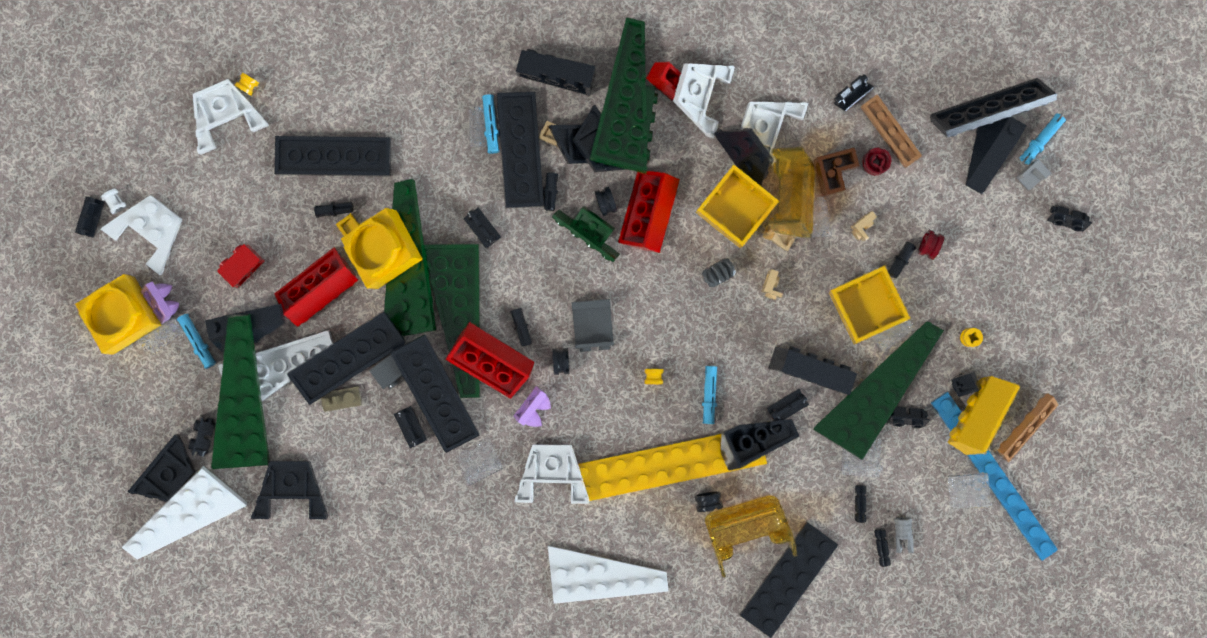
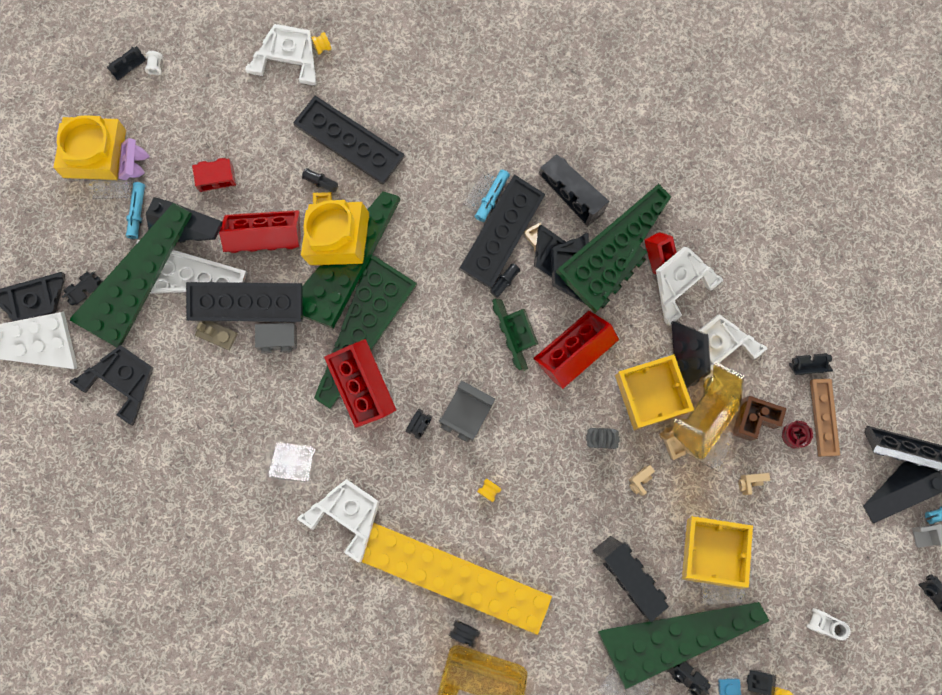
camera: 30 degrees right, 10 degrees down
white wing [101,195,182,275] -> none
black plate [390,334,480,453] -> none
black hinge [394,406,427,448] -> none
black hinge [463,207,501,249] -> none
black axle [510,308,532,347] -> none
lavender tile [513,386,551,427] -> none
white wing [548,545,668,604] -> none
black wheel [594,186,618,217] -> none
medium azure pin [702,366,717,424] -> none
black wedge [720,419,800,470] -> none
black hinge [766,389,809,421] -> none
black axle [888,242,917,278] -> none
dark red wheel [918,229,945,260] -> none
yellow wheel [960,328,983,347] -> none
none -> white piece [806,608,850,640]

